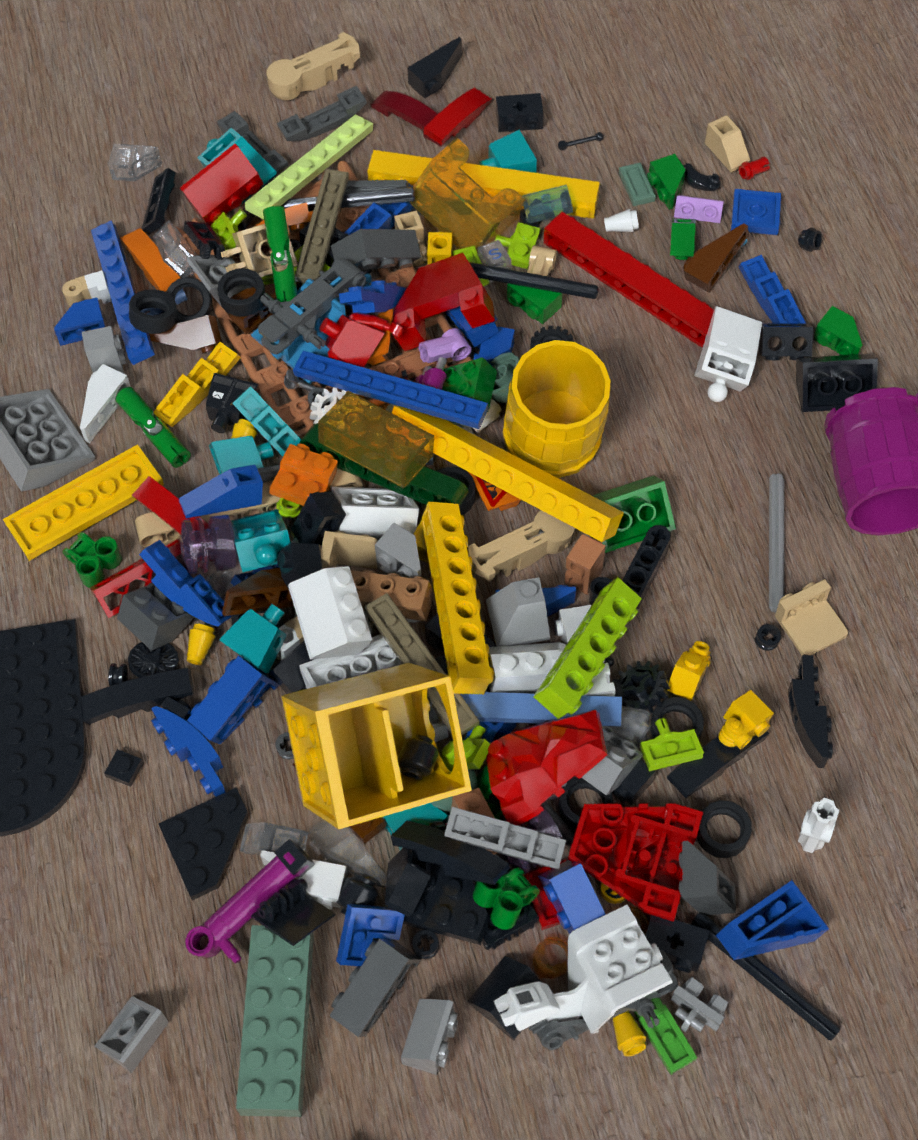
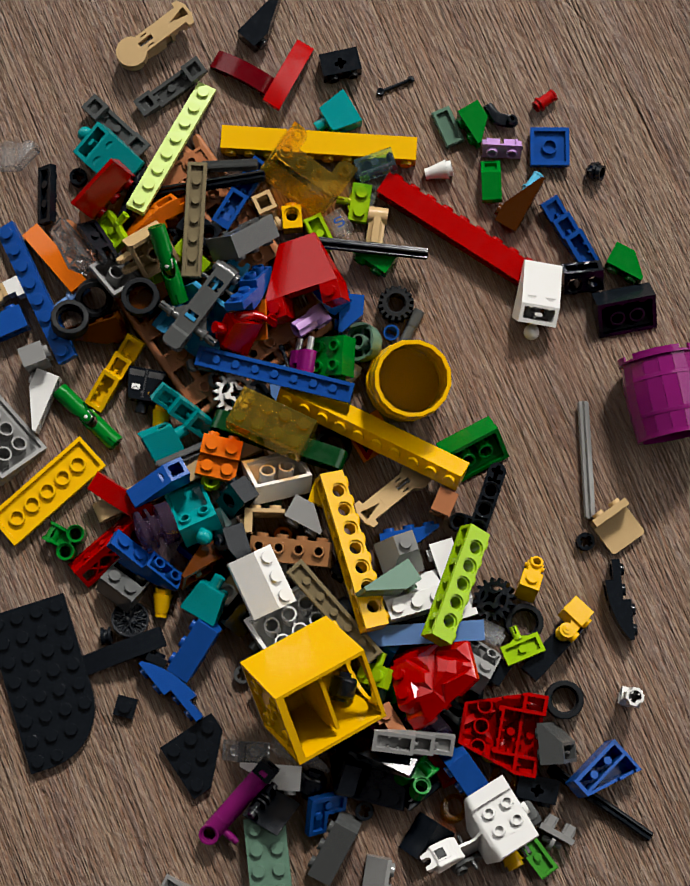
camera: 10 degrees left, 20 degrees up
tan slope [705,115,750,172] -> none
none -> sand green slope [355,559,422,597]

